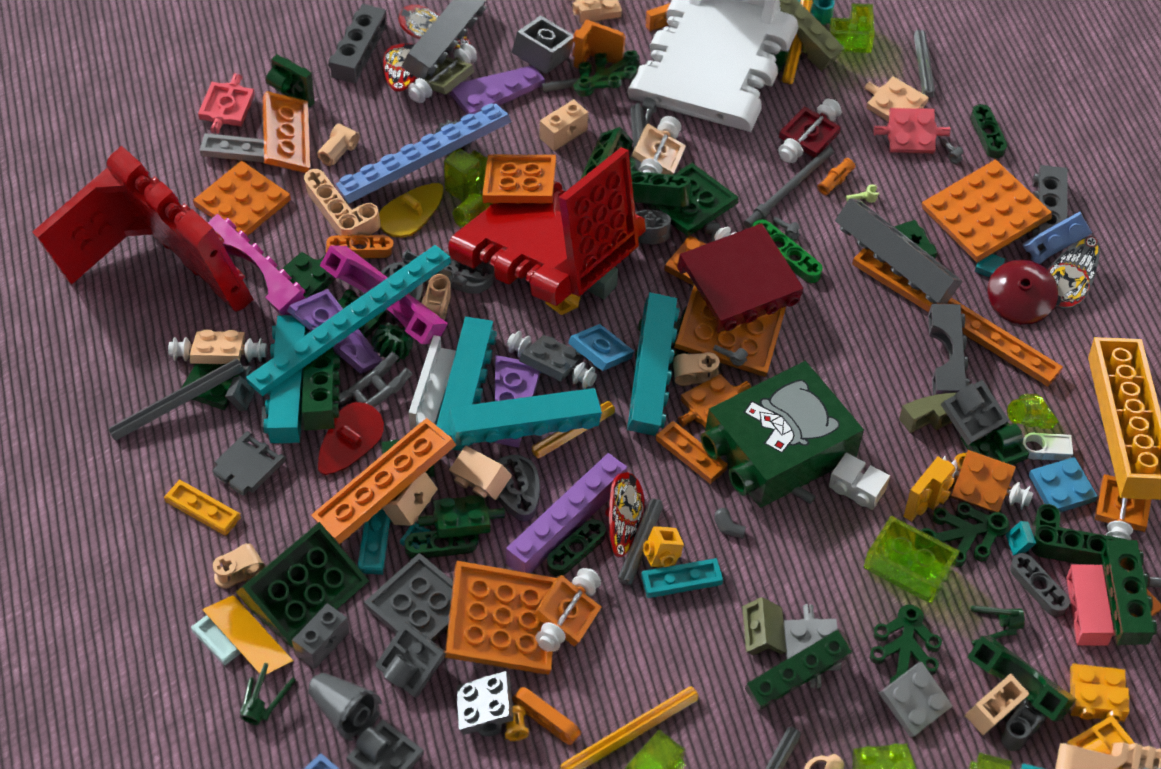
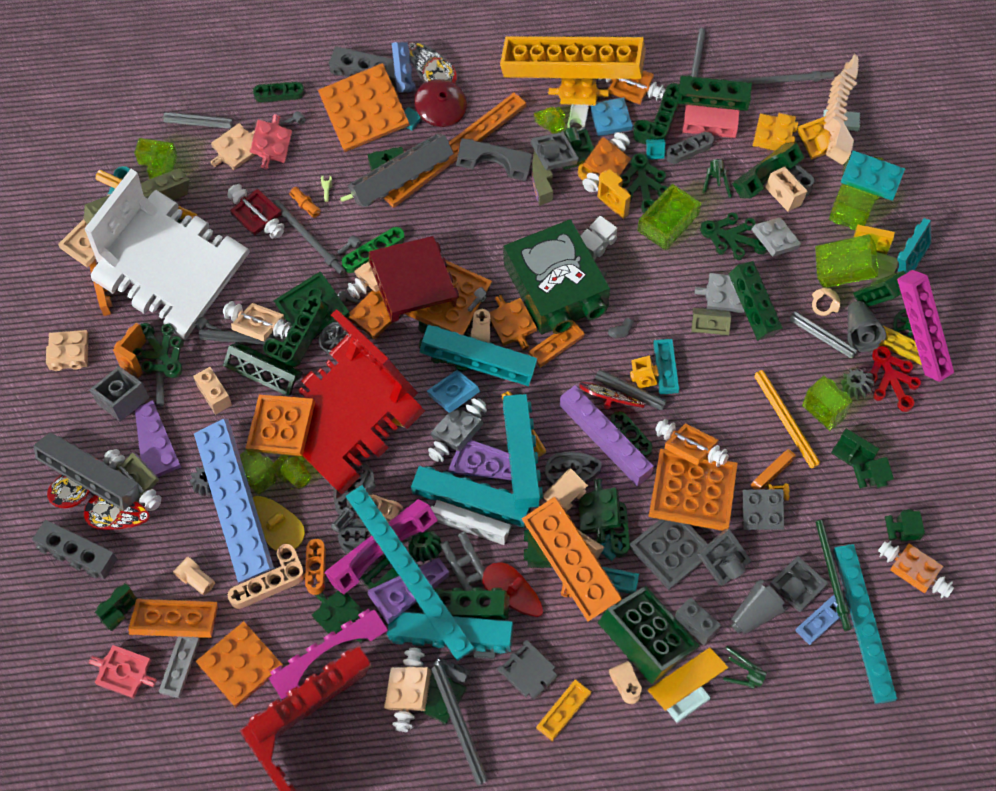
camera: 80 degrees left, 10 degrees up
none -> light orange plate [548,78,608,105]

